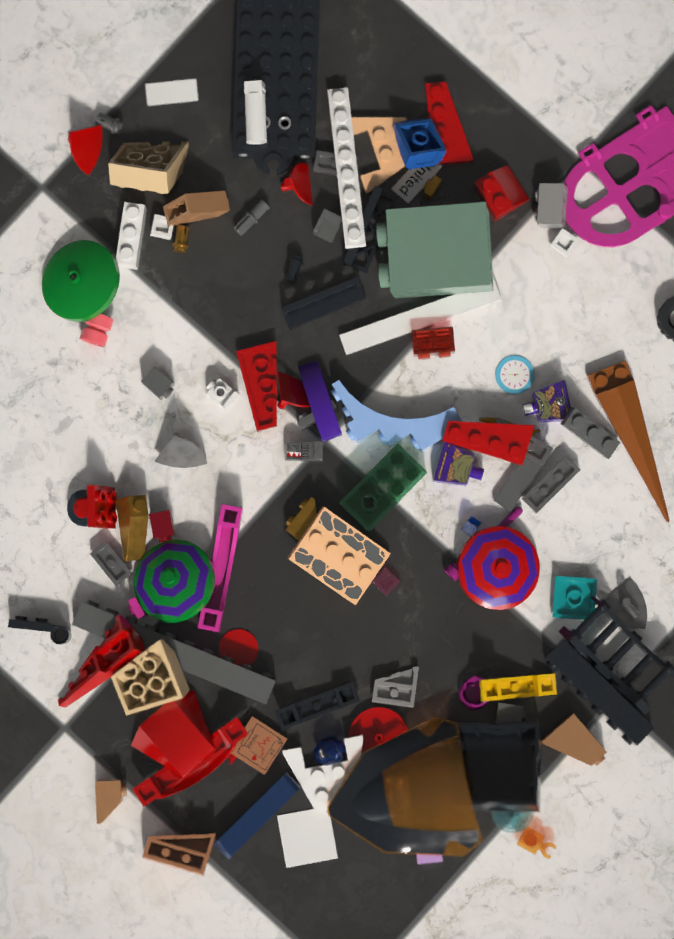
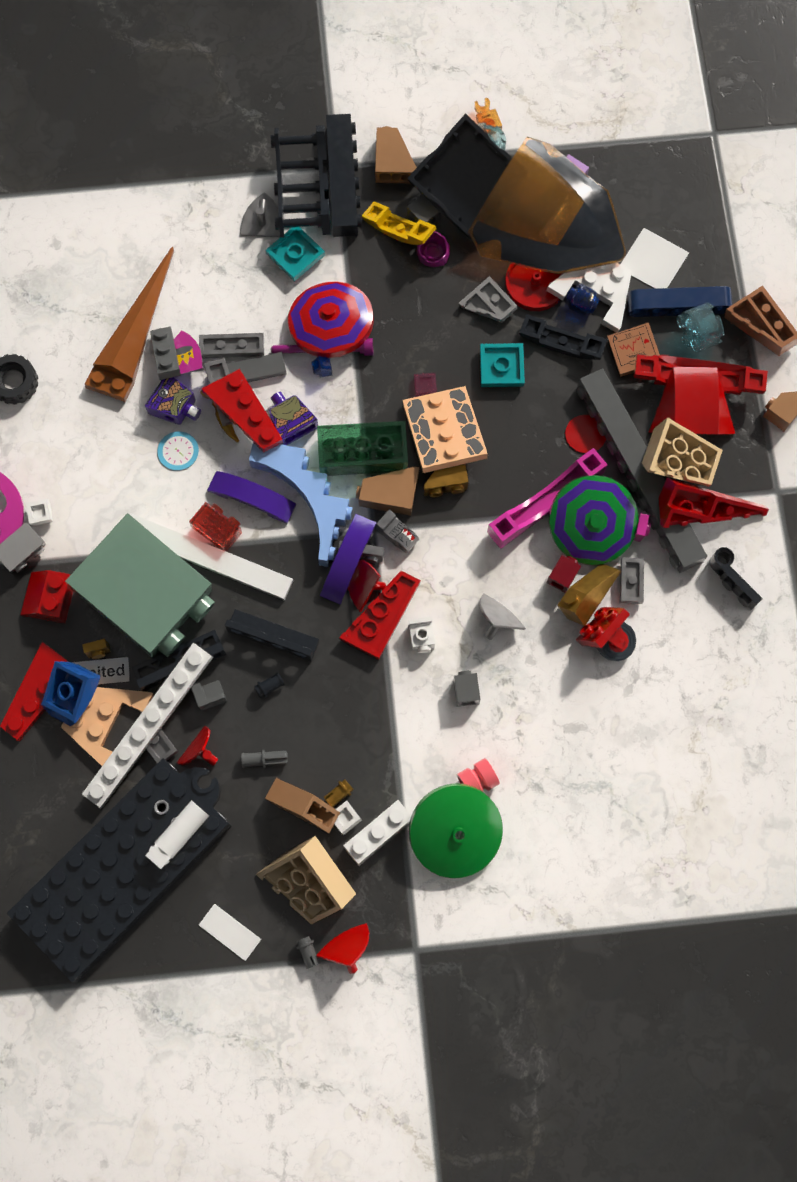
camera: 140 degrees left, 10 degrees down
none -> dark pink sticker [174,330,203,374]
none -> dark purple slope [207,471,296,524]
none -> medium nougat slope [356,467,419,516]
none -> teal plate [480,343,525,387]
none -> clear light blue brick [677,302,724,352]

